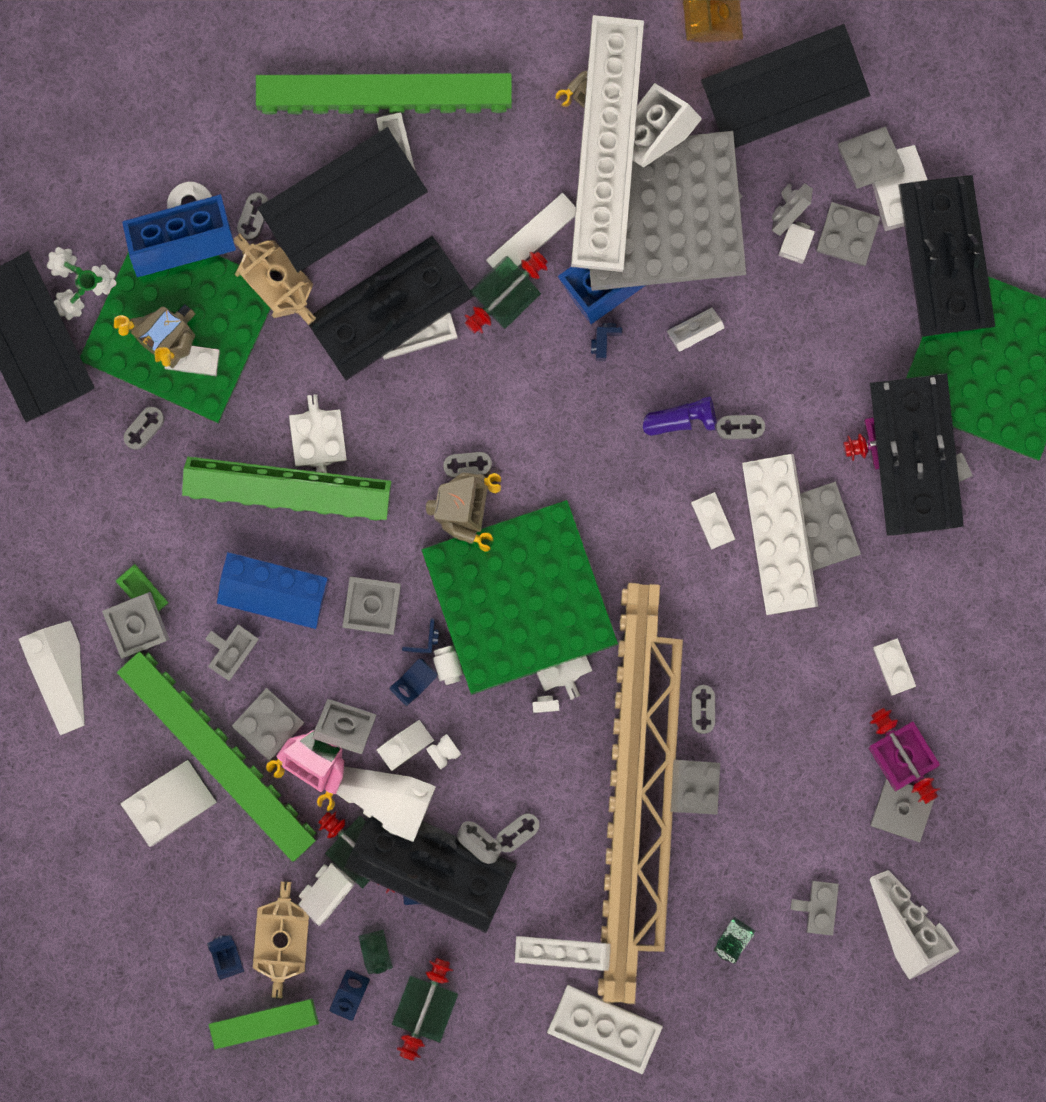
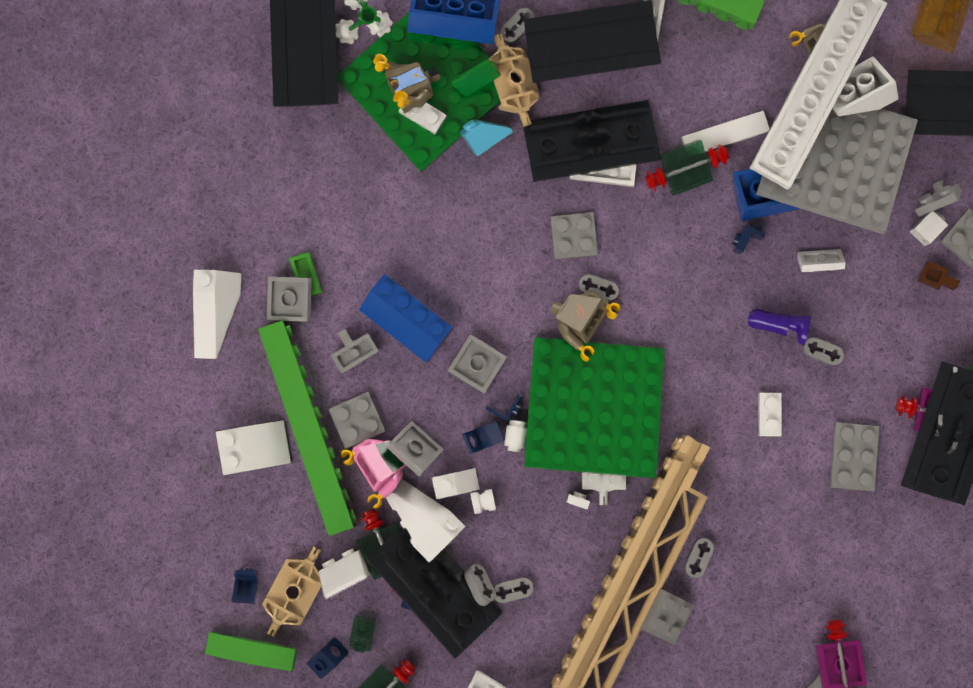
camera: 25 degrees right, 0 degrees up
light grey beam [124,407,165,450] -> none
bright green brick [182,457,392,521] -> none
white plate [289,395,347,473] -> none
white plate [742,454,818,615] -> none
white plate [873,638,916,696] -> none
none -> green slope [452,59,501,97]
none -> medium azure slope [459,120,513,156]
none -> light grey plate [550,212,598,260]
none -> reddish brown plate [918,261,960,291]

